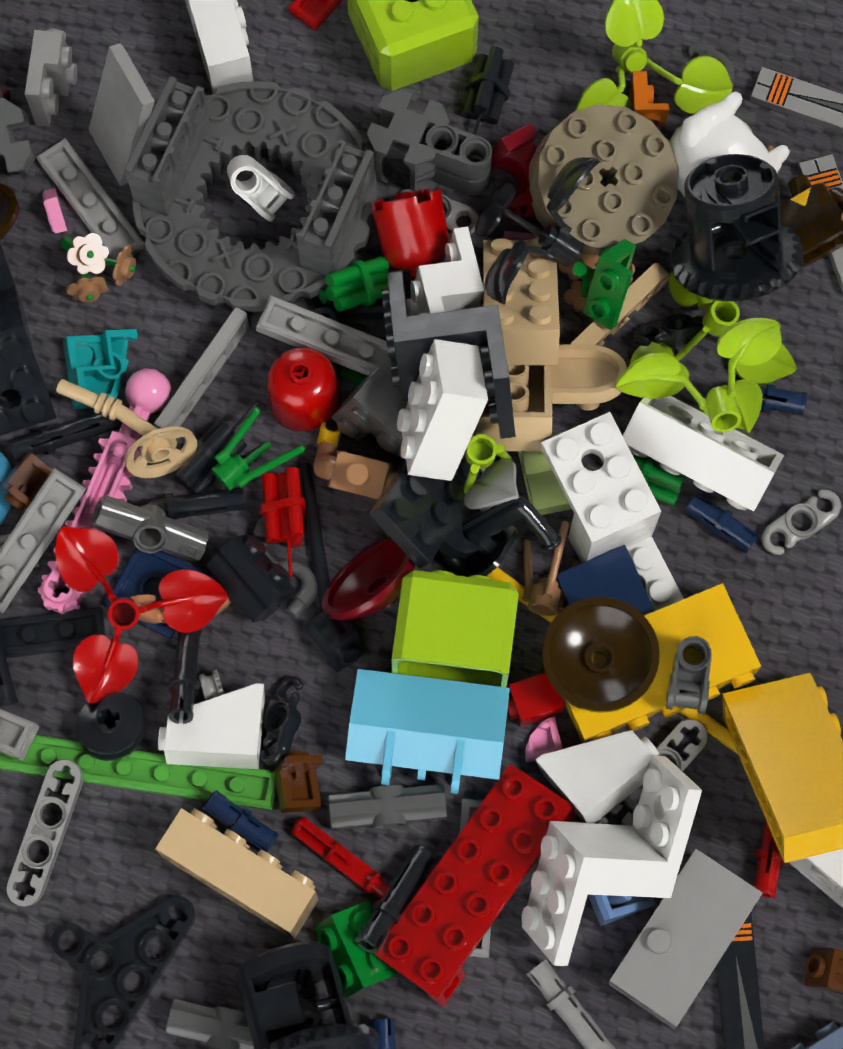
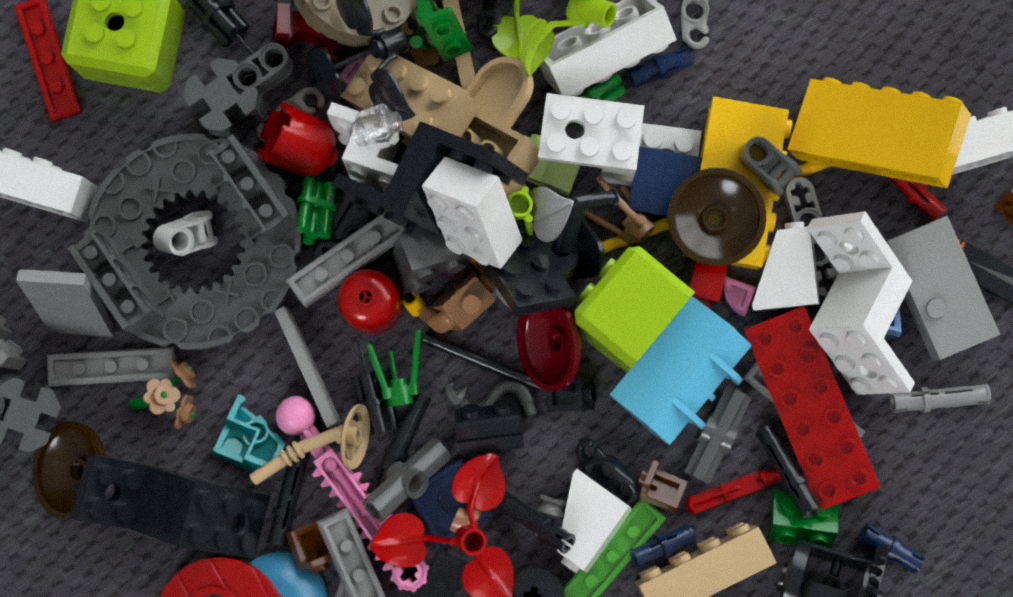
camera: 50 degrees left, 10 degrees up
bright pink tile [42,188,67,234] -> none
red piece [260,467,306,578] -> none
none -> clear head [351,104,403,152]

